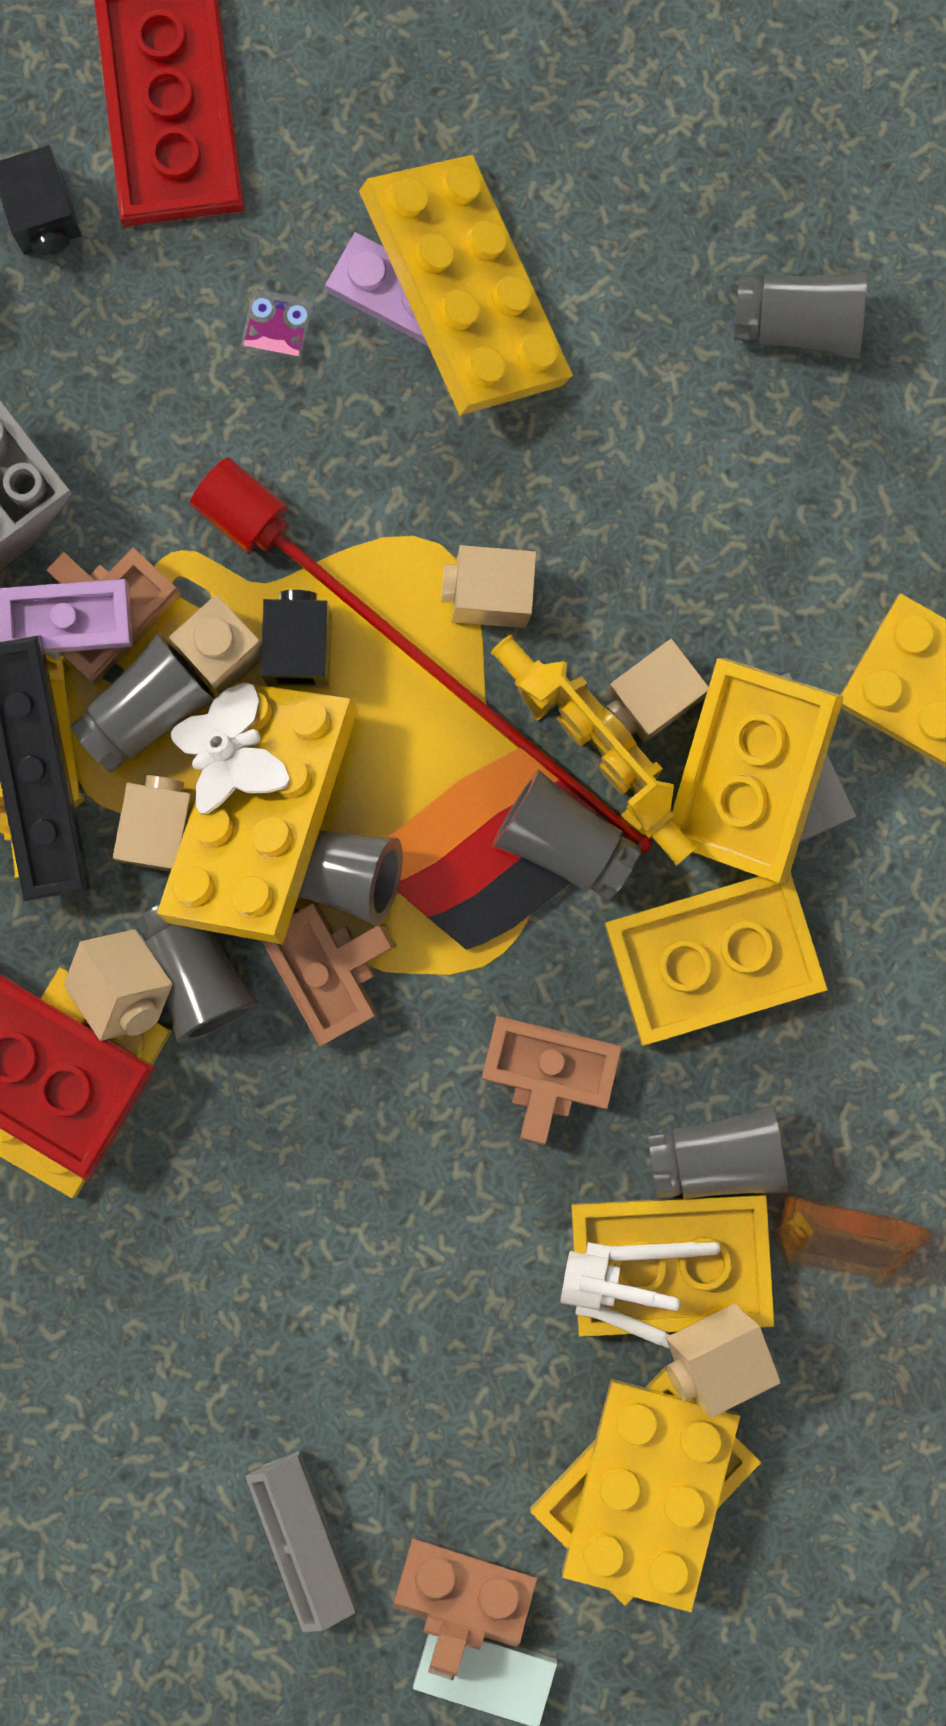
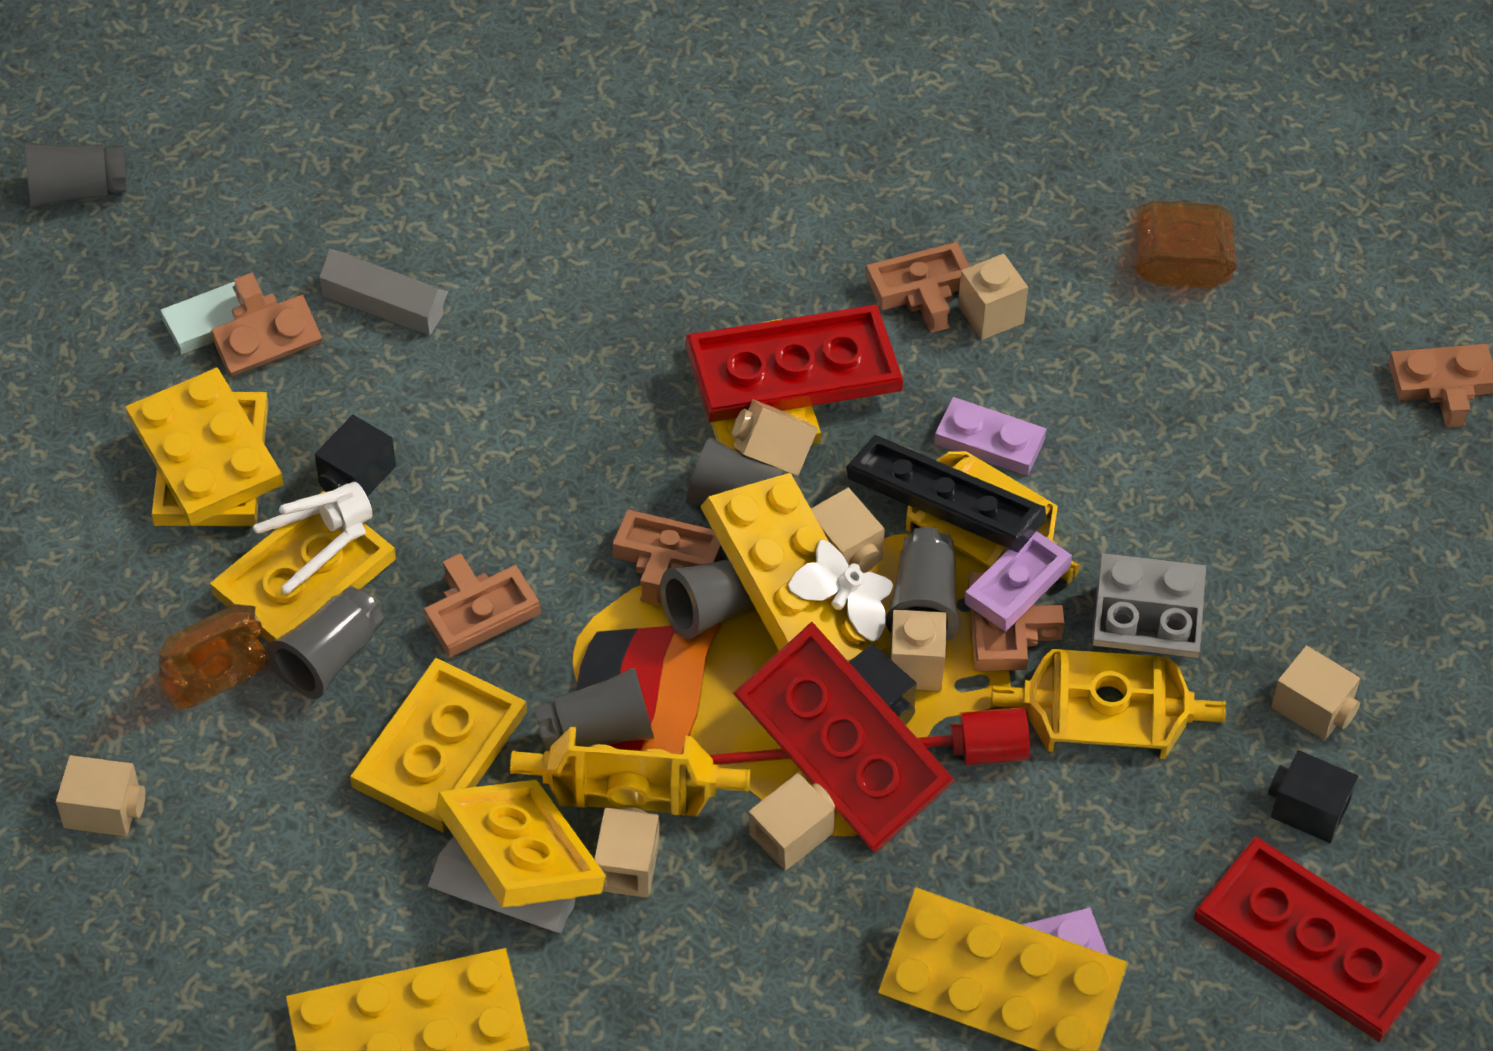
camera: 130 degrees right, 30 degrees down
tile [240,288,315,366] -> none
tan brick [666,1304,781,1418] -> none
none -> black brick [314,414,396,497]
none -> red tile [733,621,956,853]
none -> yellow plate [991,649,1226,759]

